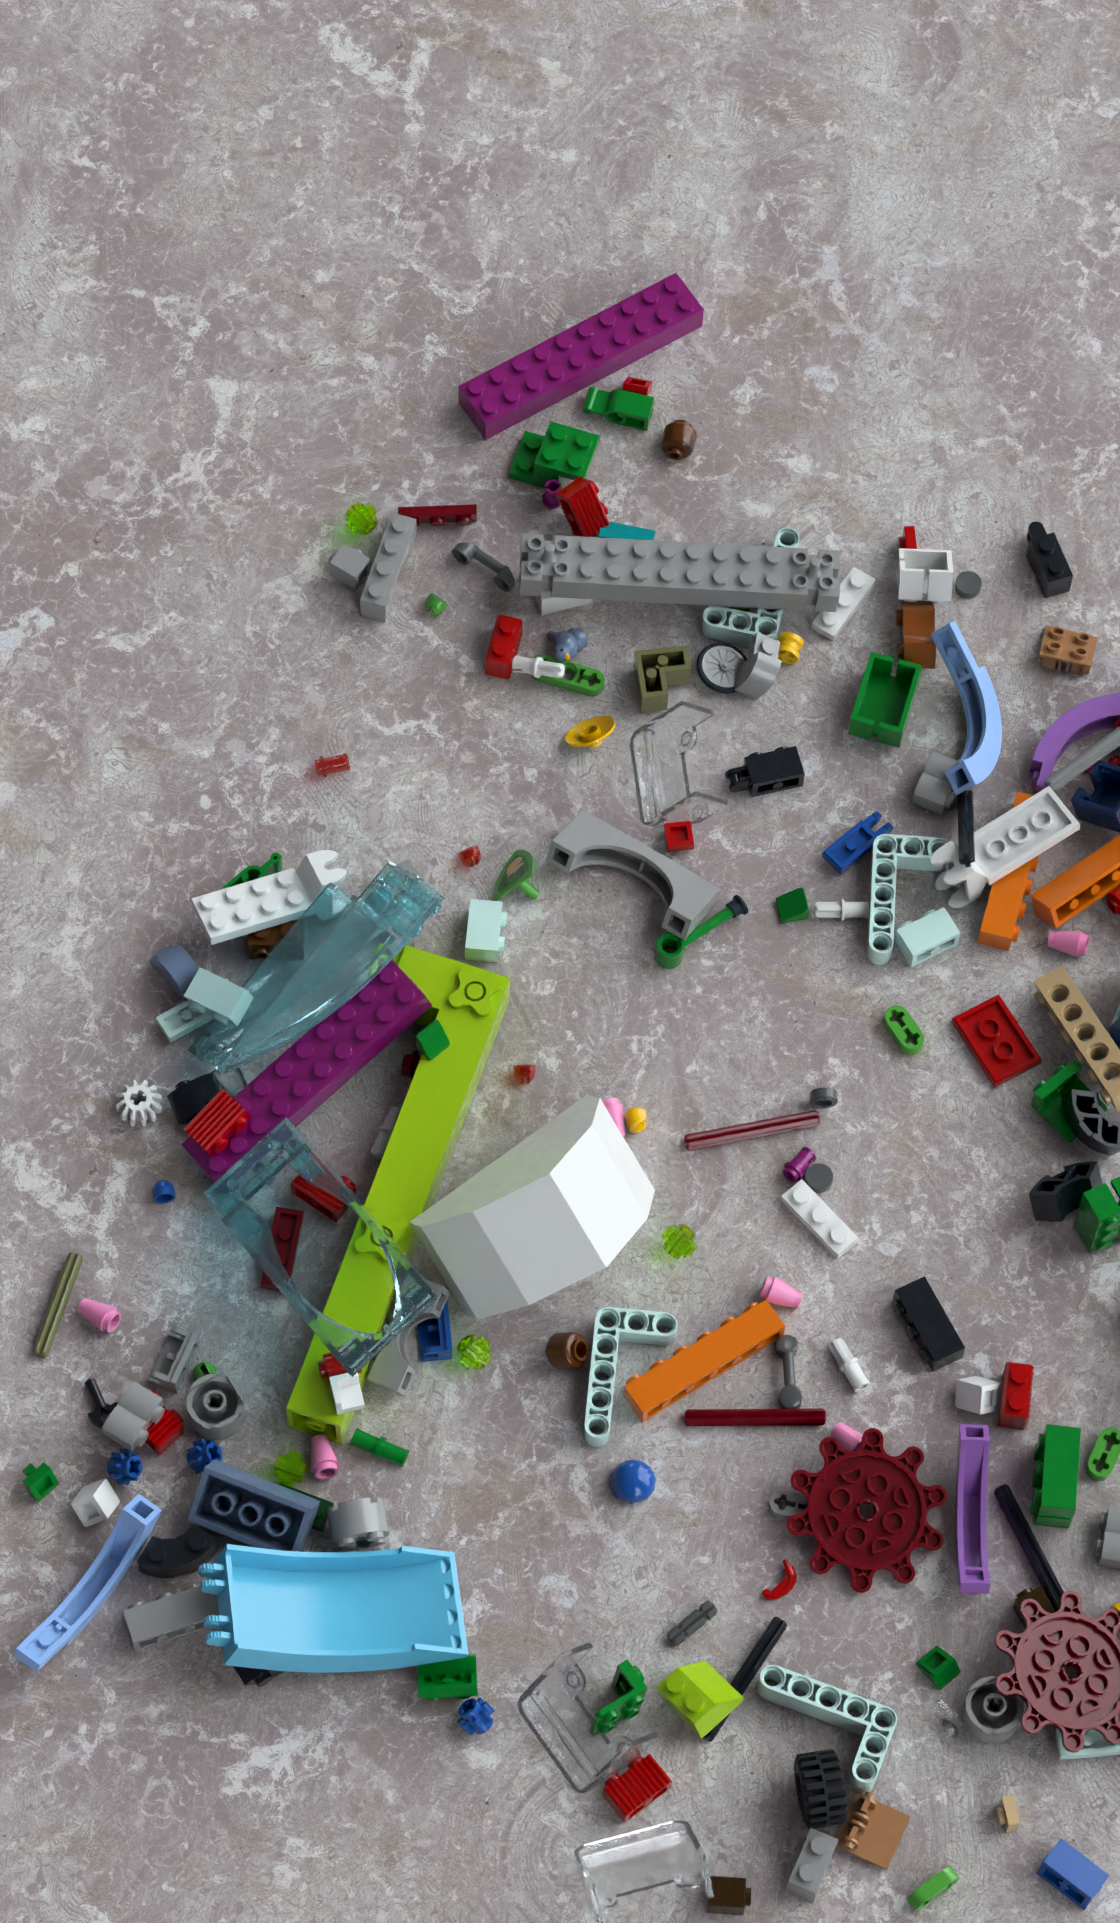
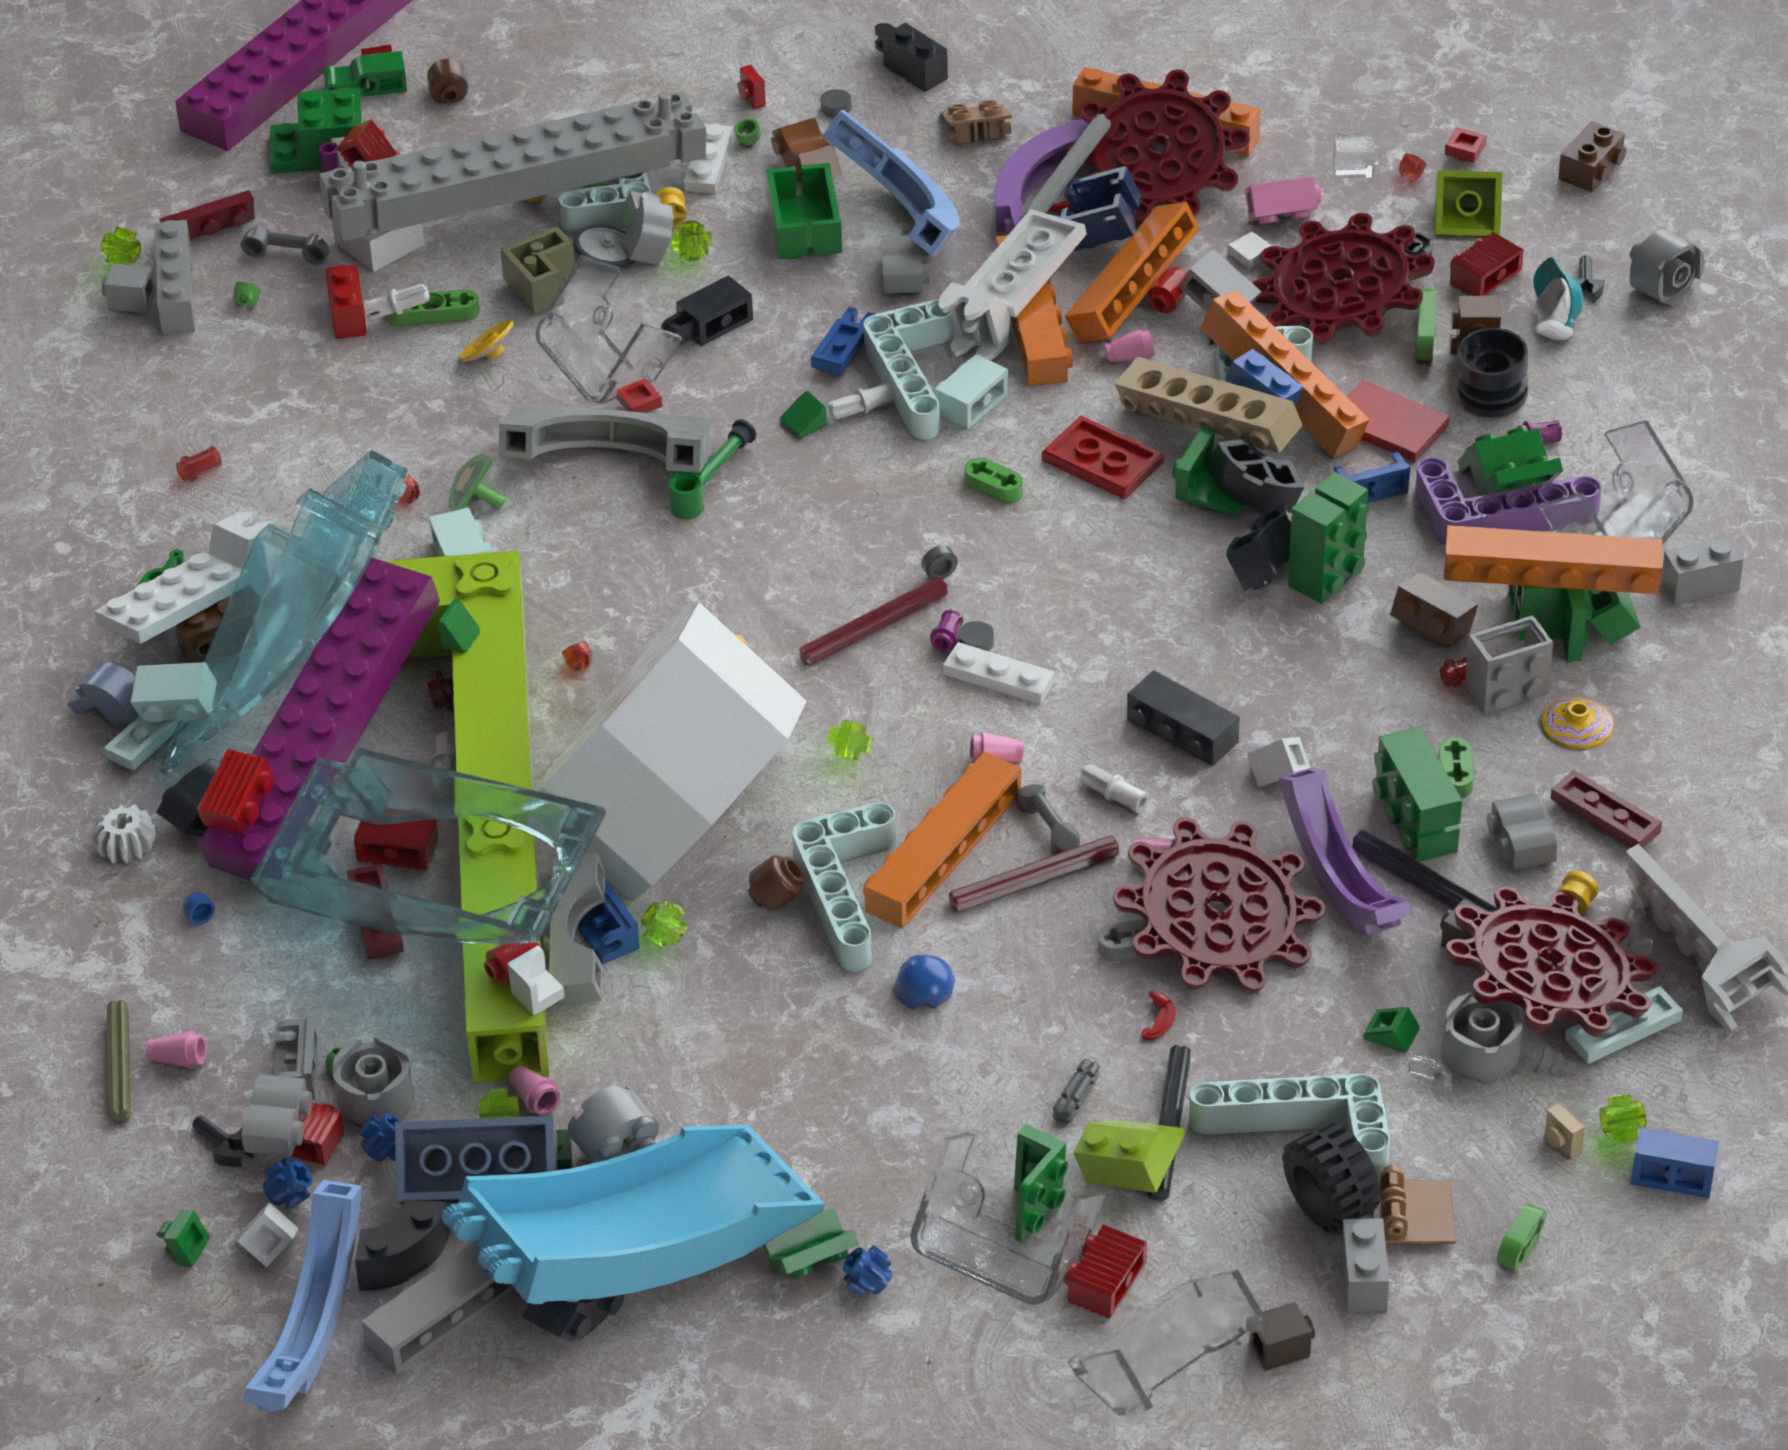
camera: 20 degrees left, 20 degrees down
green pin [350,1428,410,1467] -> none
sand blue animal [547,627,588,662] -> none
white piece [897,548,953,603] -> none
black axle [957,790,975,867] -> none
red brick [998,1362,1034,1430] -> none
none -> clear neon green gear [671,221,712,261]
none -> bright green hinge [734,118,761,146]
none -> clear neon green gear [1599,1093,1647,1143]

